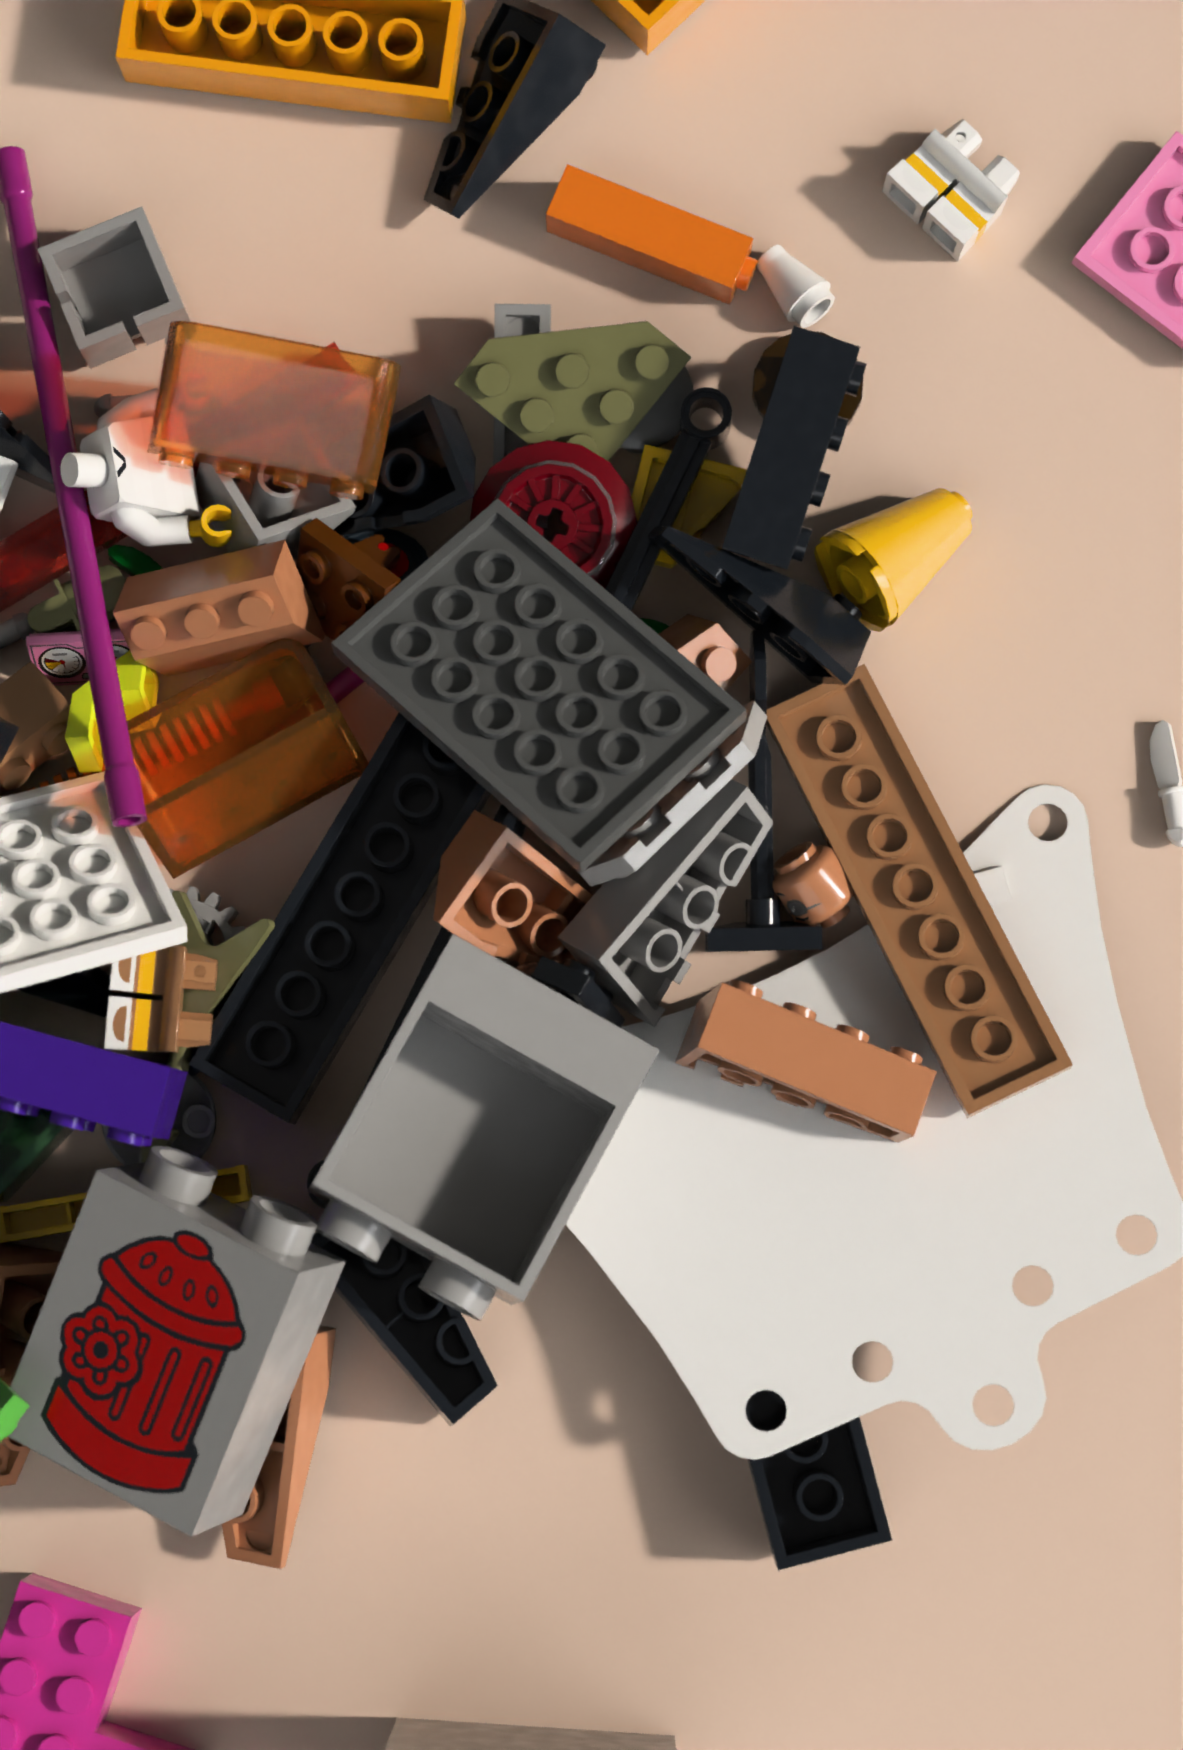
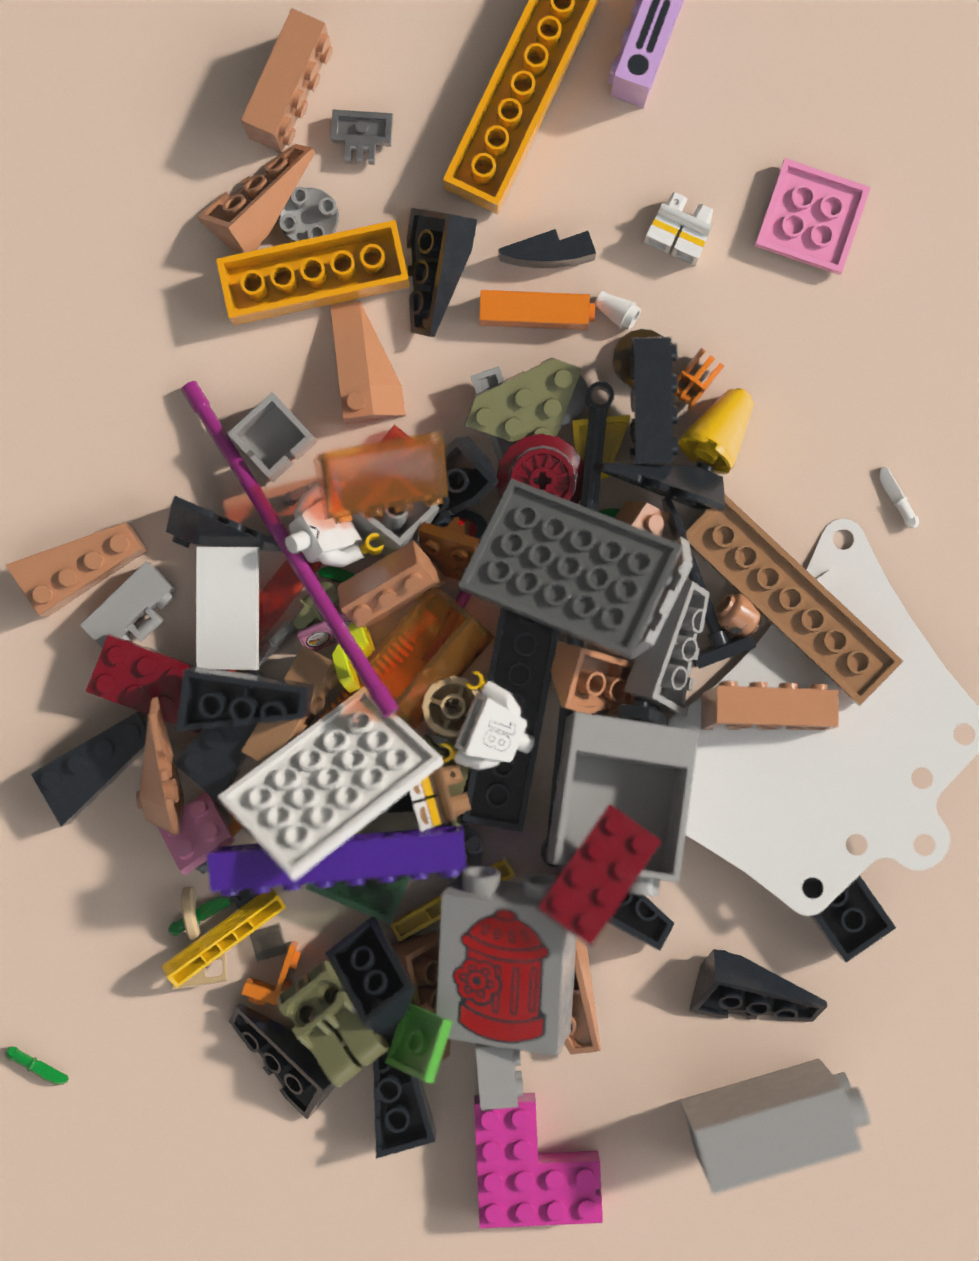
camera: 20 degrees left, 5 degrees up
none -> nougat wedge [330,300,406,424]
none -> tan cylinder [422,676,479,739]
none -> white torso [439,671,534,770]
none -> light grey brick [475,1043,523,1110]
none -> black slope [498,229,596,268]
none -> dark red plate [537,804,662,947]
none -> orange arm [673,348,725,410]
none -> black wedge [690,949,827,1022]

